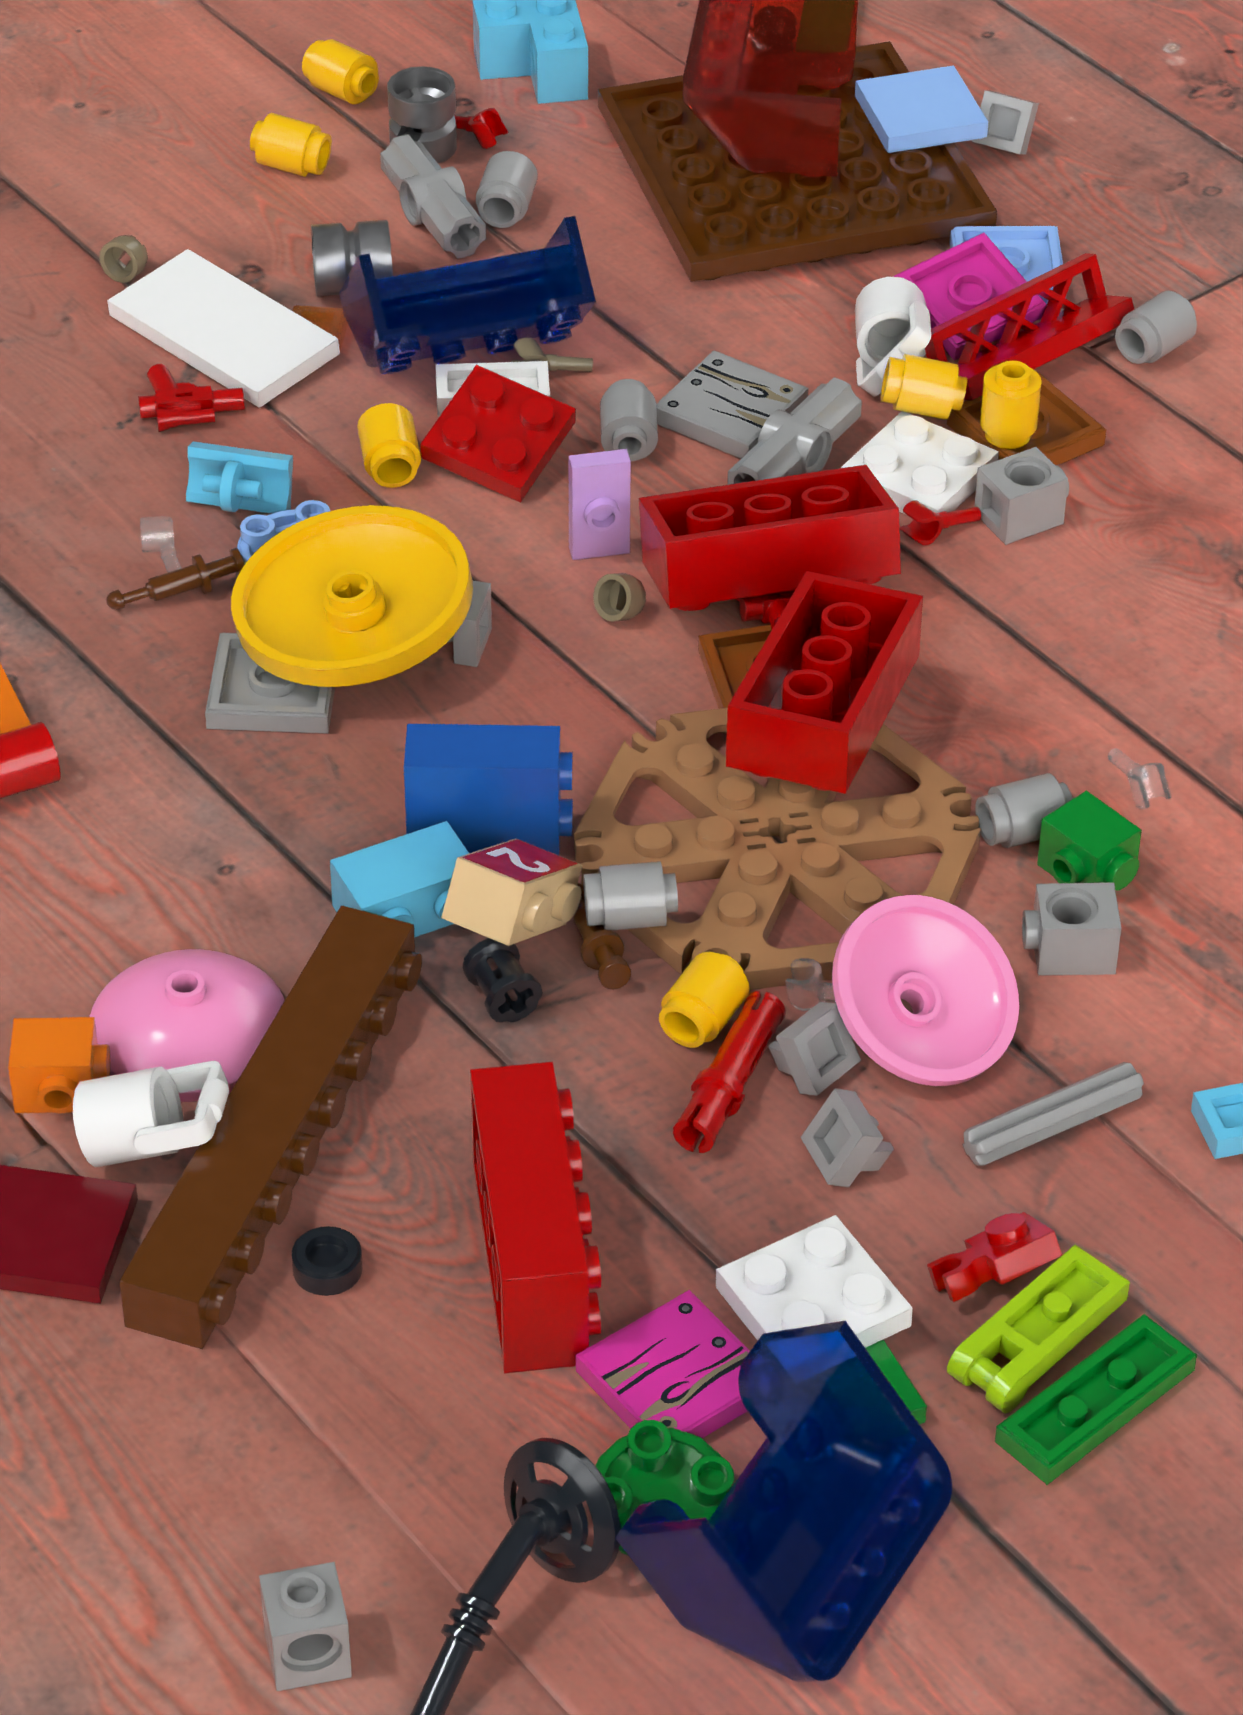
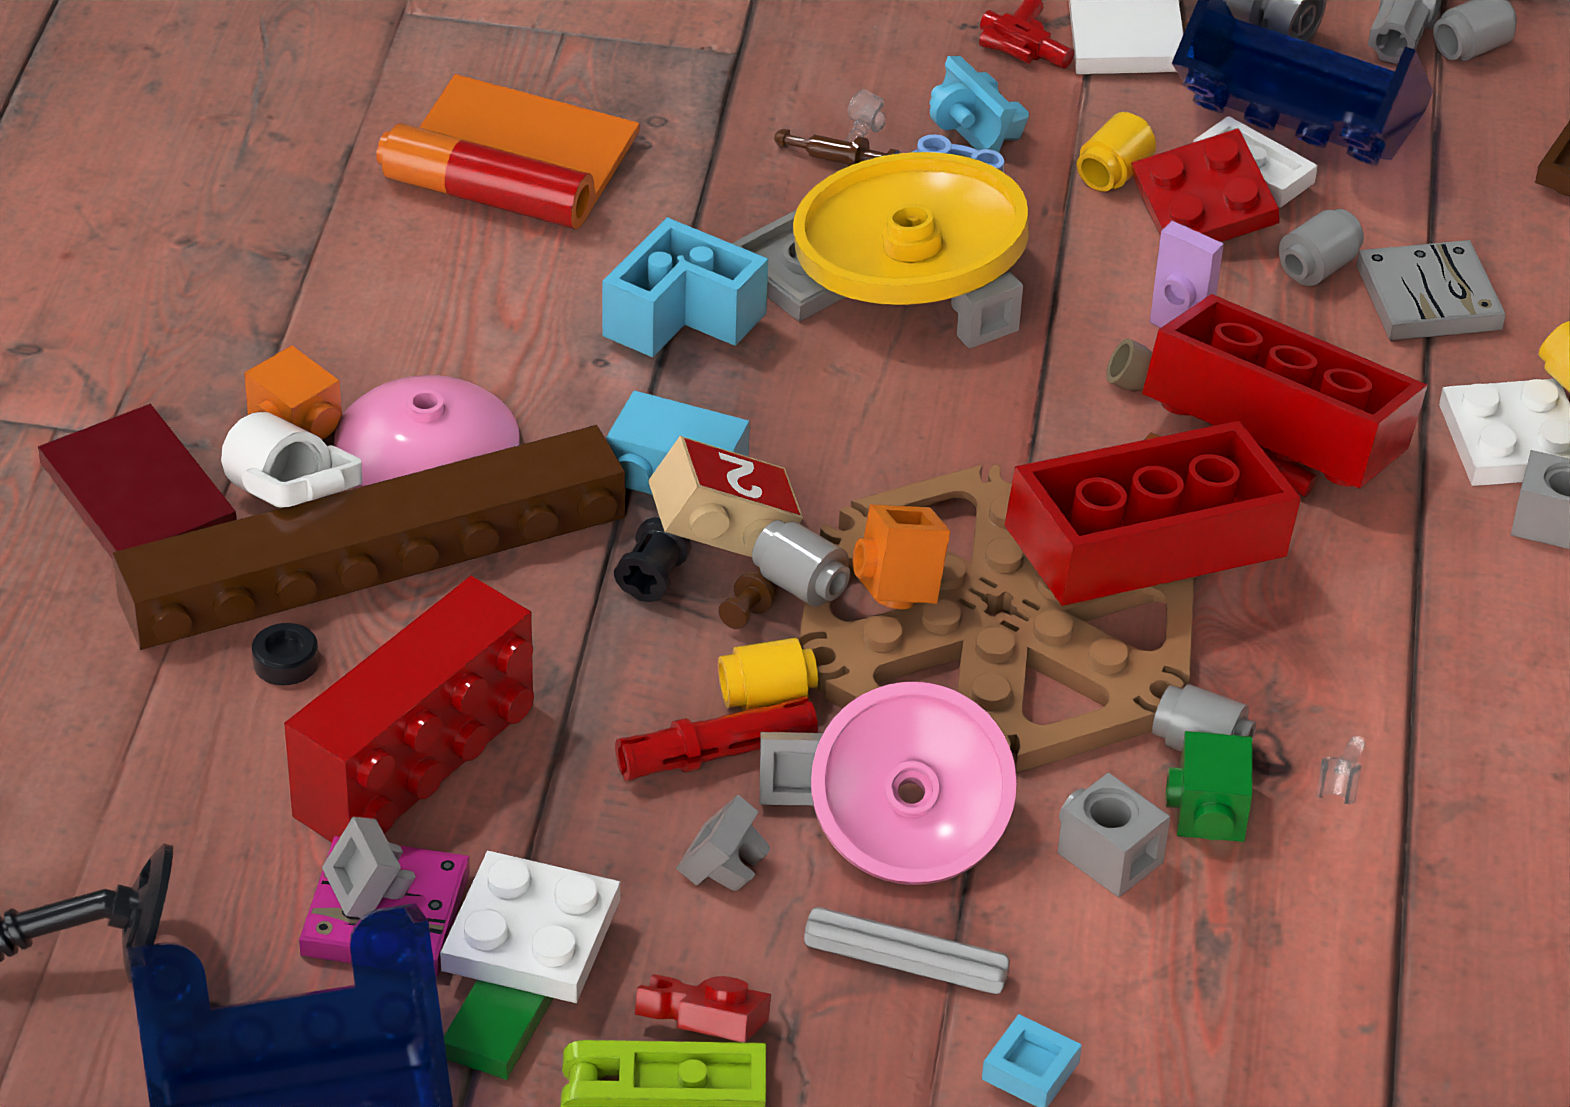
camera: 45 degrees right, 0 degrees up
blue brick [404,724,573,855] -> none
dark tan hand [511,338,593,372] -> none
green dish [589,1420,734,1563] -> none
light grey piece [728,377,862,485] -> none
red hand [899,500,981,545] -> none
none -> light grey tile [322,817,416,918]
none -> medium azure brick [602,217,768,357]
none -> orange brick [853,504,950,609]

